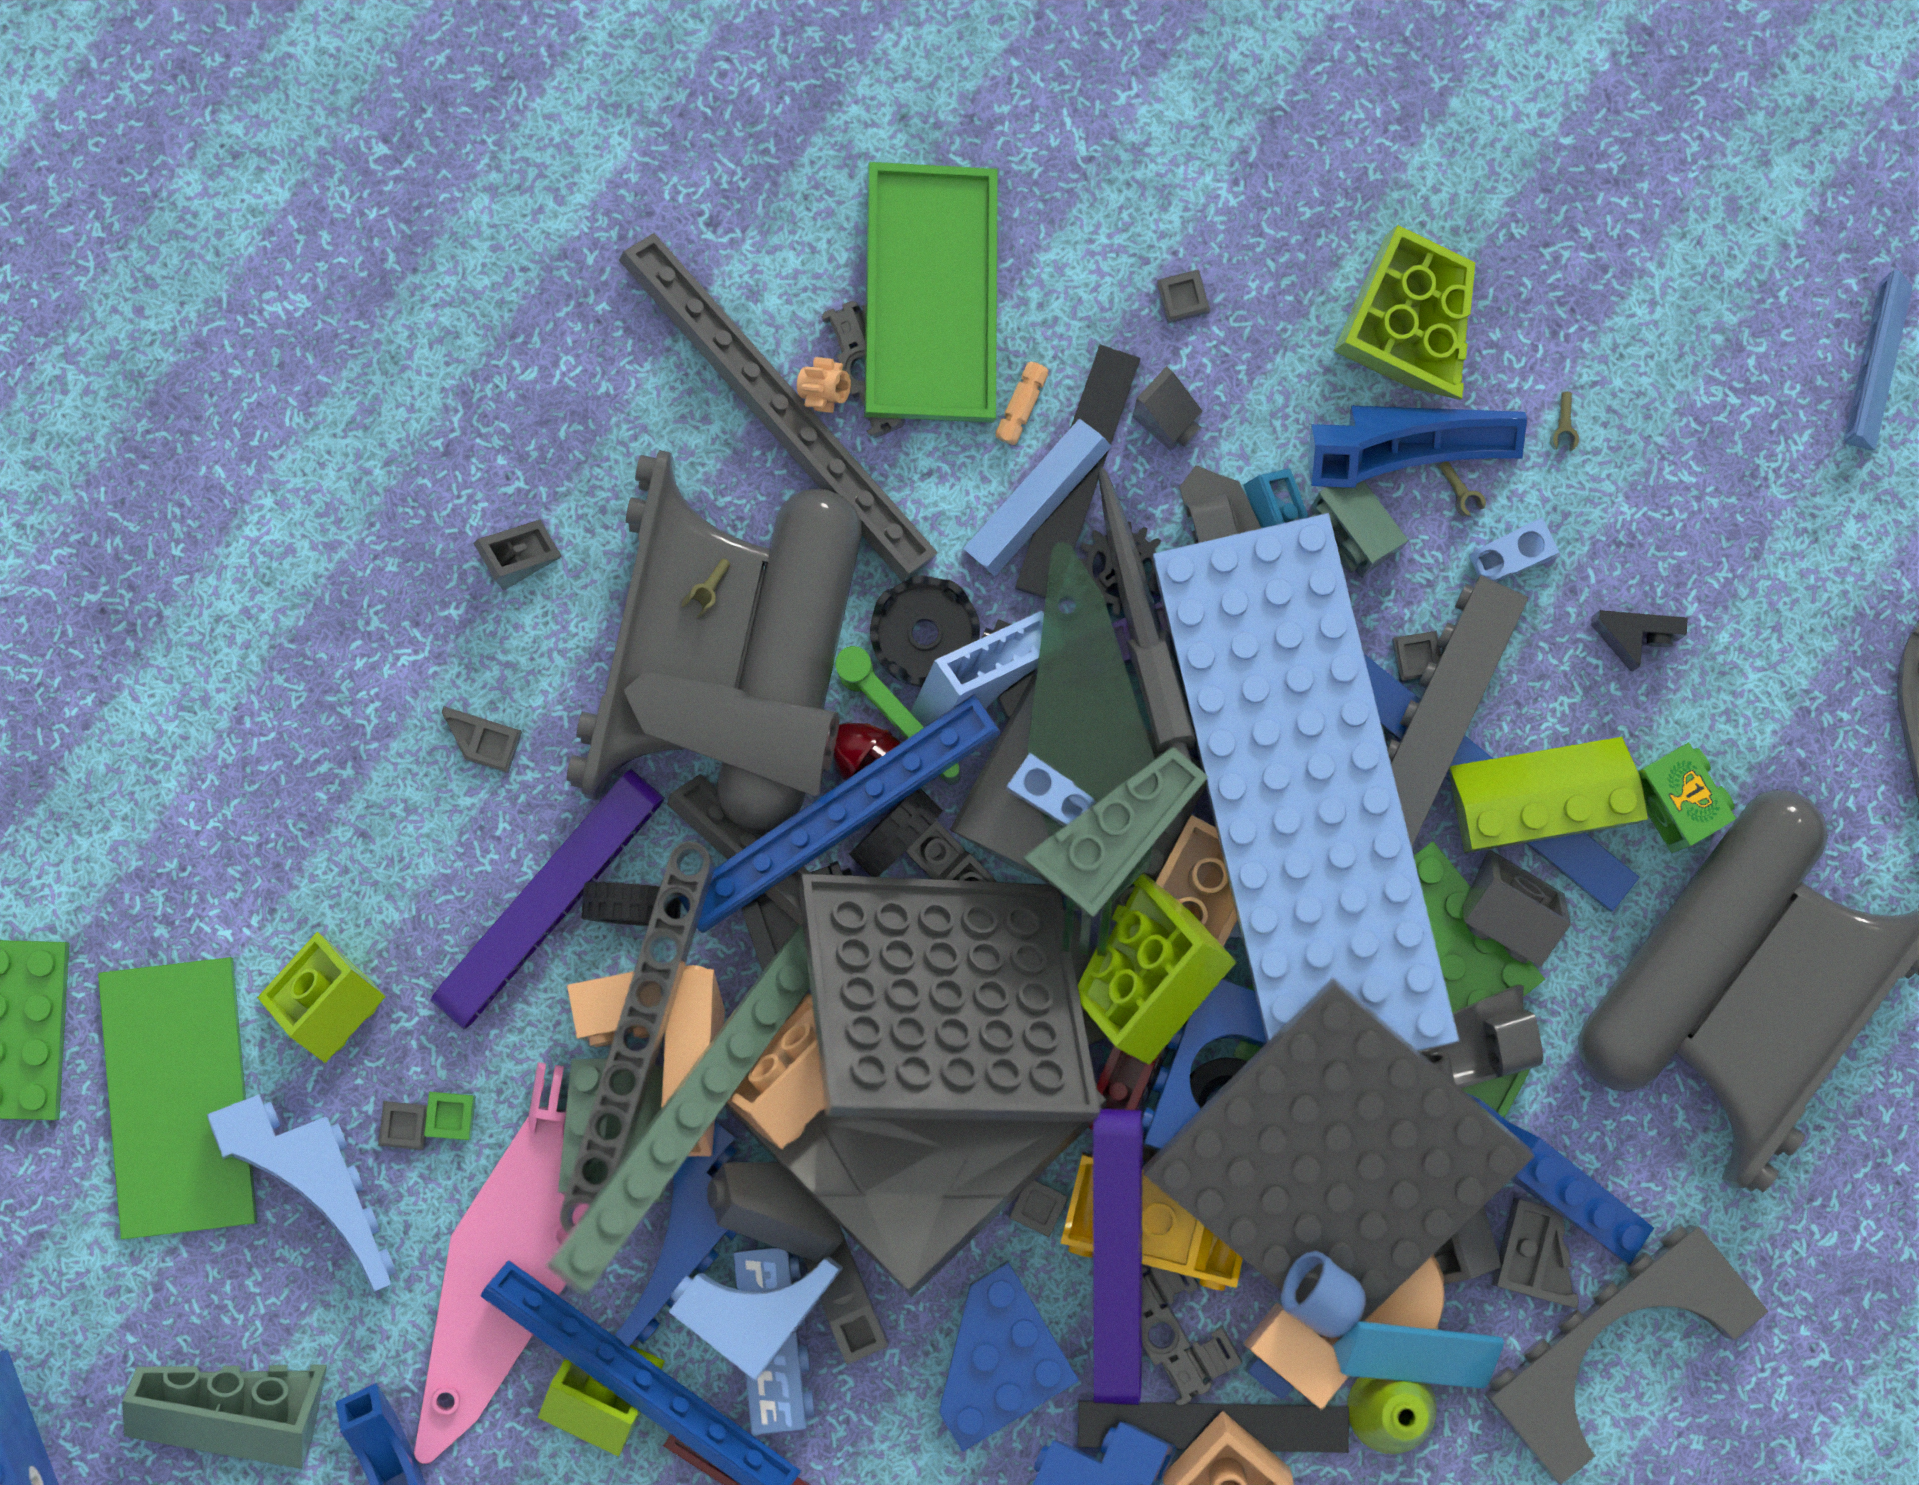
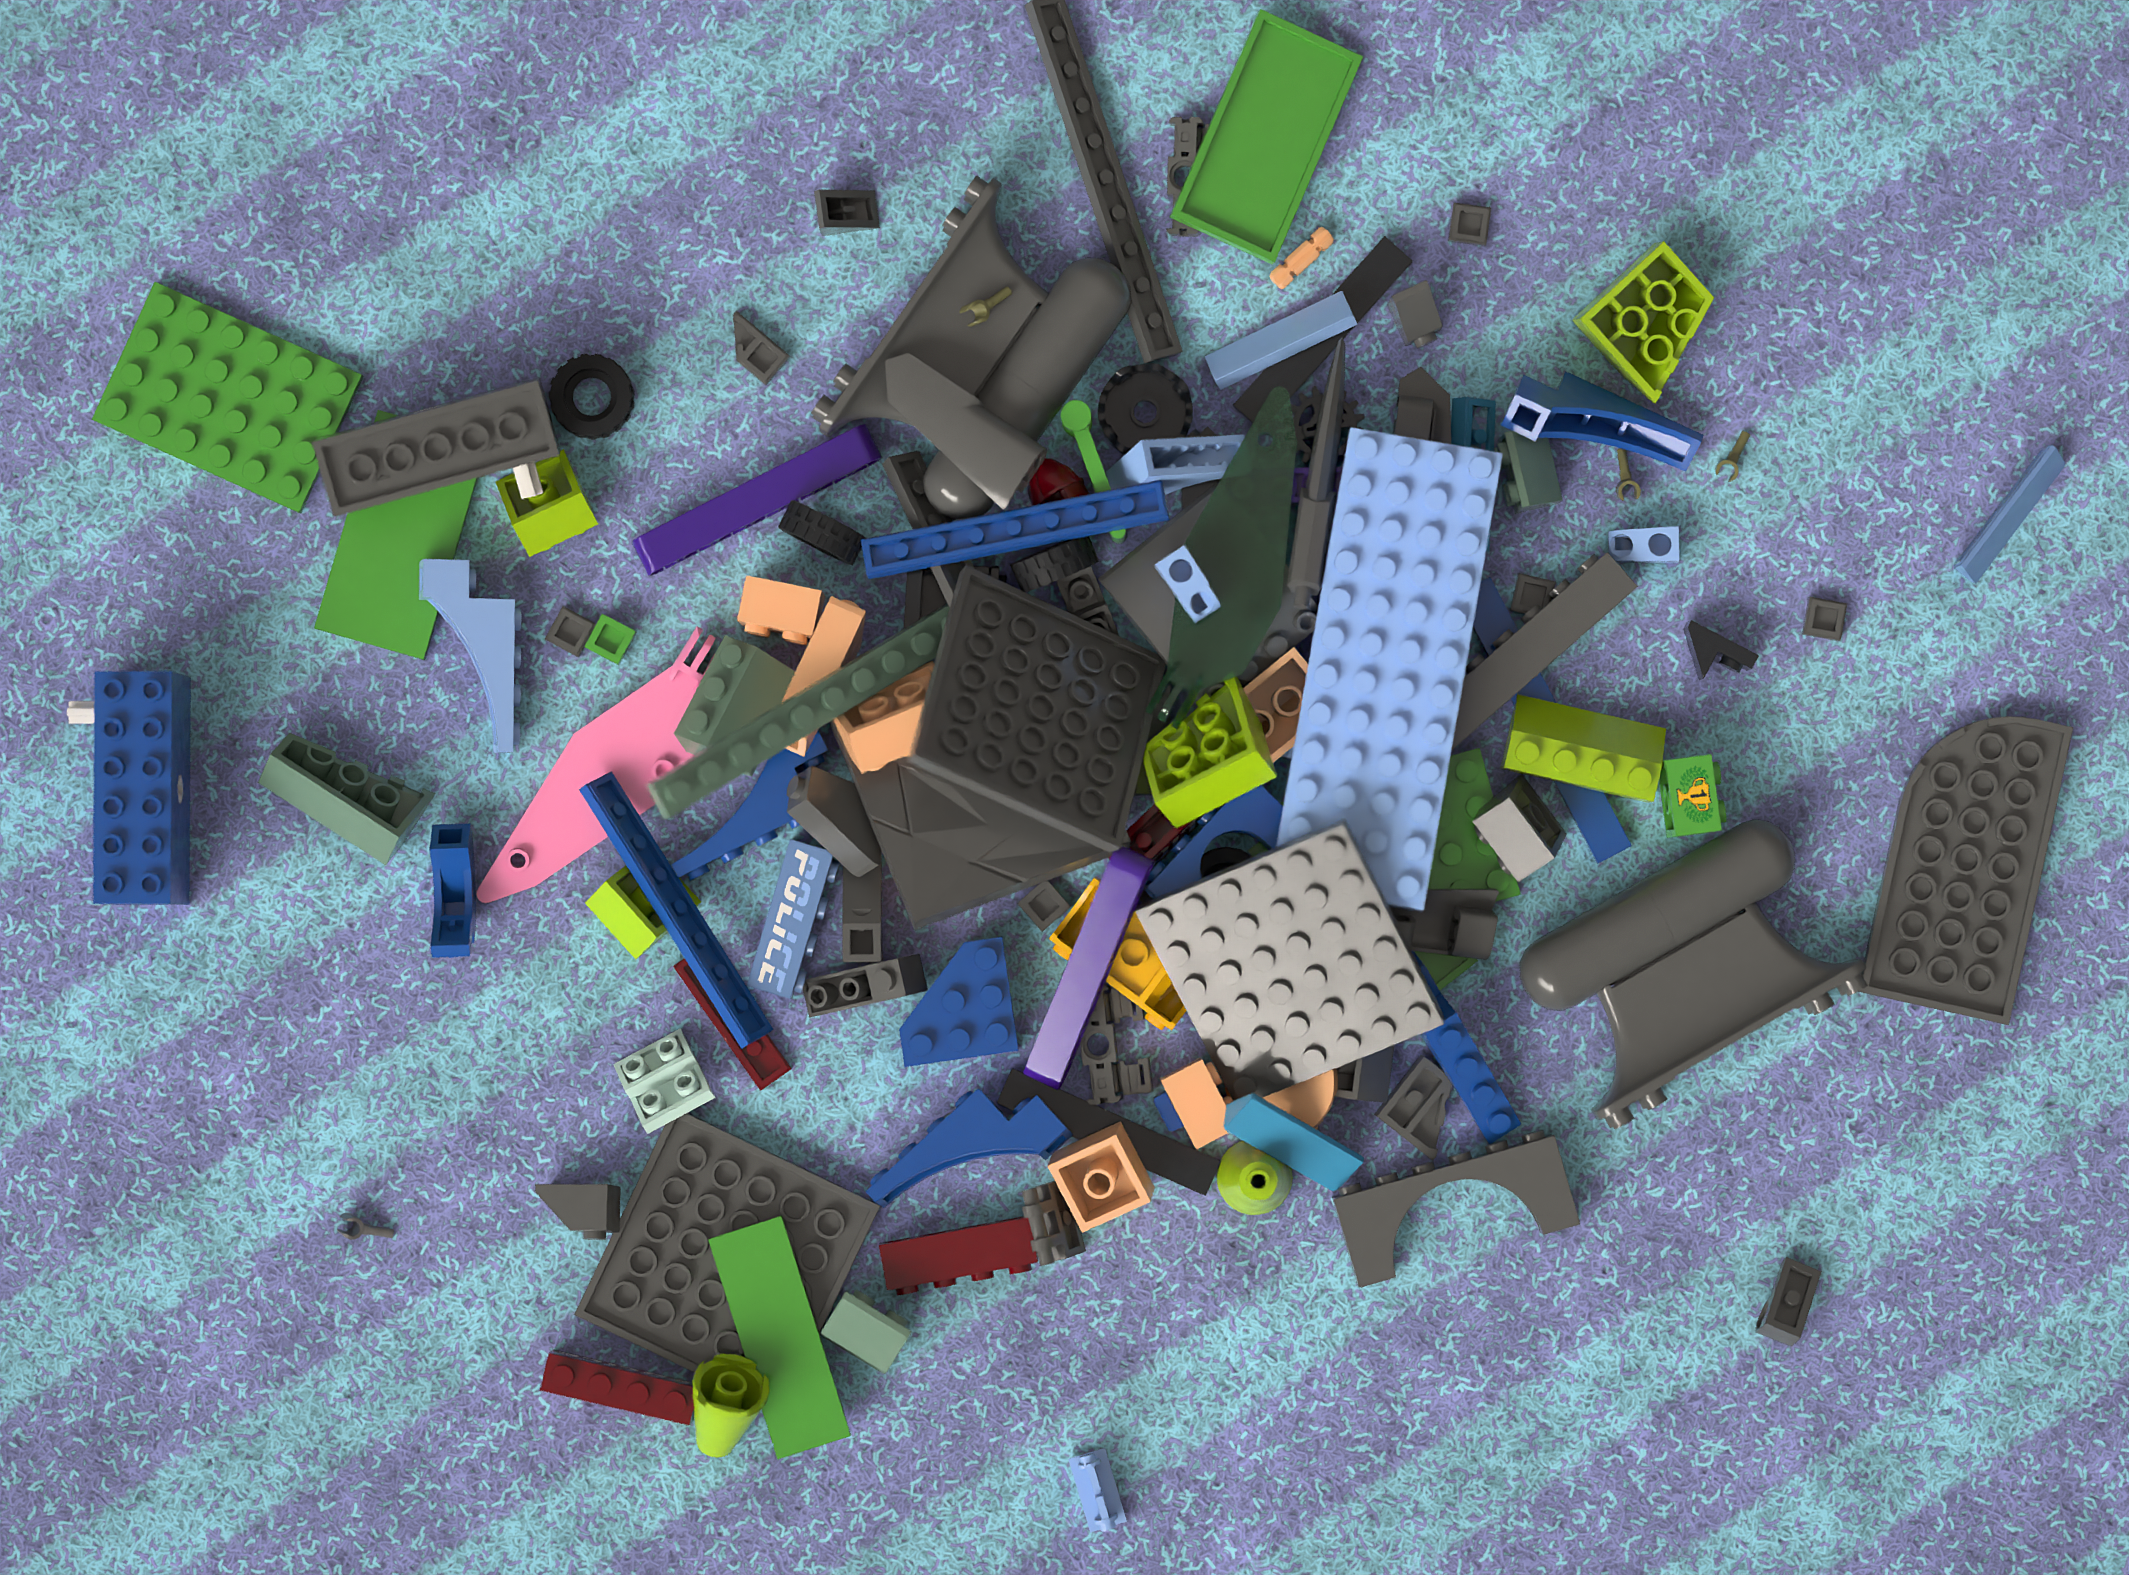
camera: 20 degrees right, 5 degrees up
dark grey beam [560,841,714,1234] -> none
light blue arch [669,1257,843,1380] -> none
light nougat gear [797,357,851,413] -> none
sand green wing [1021,747,1208,917] -> none
medium blue helmet [1281,1251,1366,1338] -> none
none -> dark grey piece [312,377,561,517]
none -> black tyre [549,354,635,440]
none -> dark grey slope [803,954,928,1018]
none -> dark grey tile [1802,597,1847,641]

